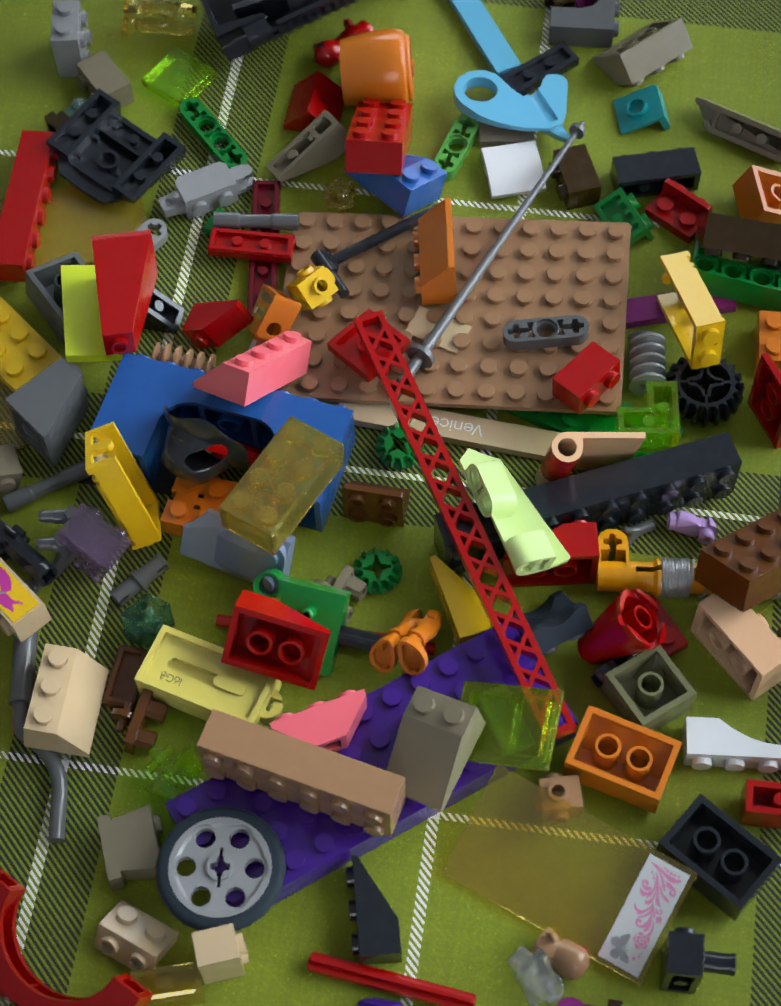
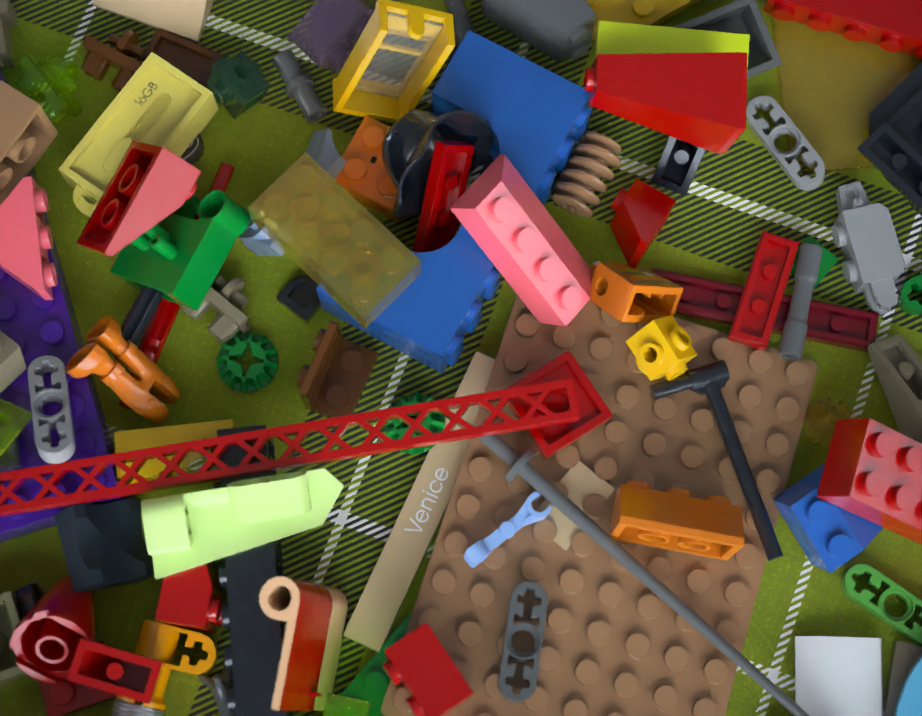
camera: 100 degrees right, 15 degrees up
none -> light grey beam [28,355,76,464]
none -> red slope [67,638,165,704]
none -> black tile [276,276,321,323]
none -> light blue piece [464,491,552,568]

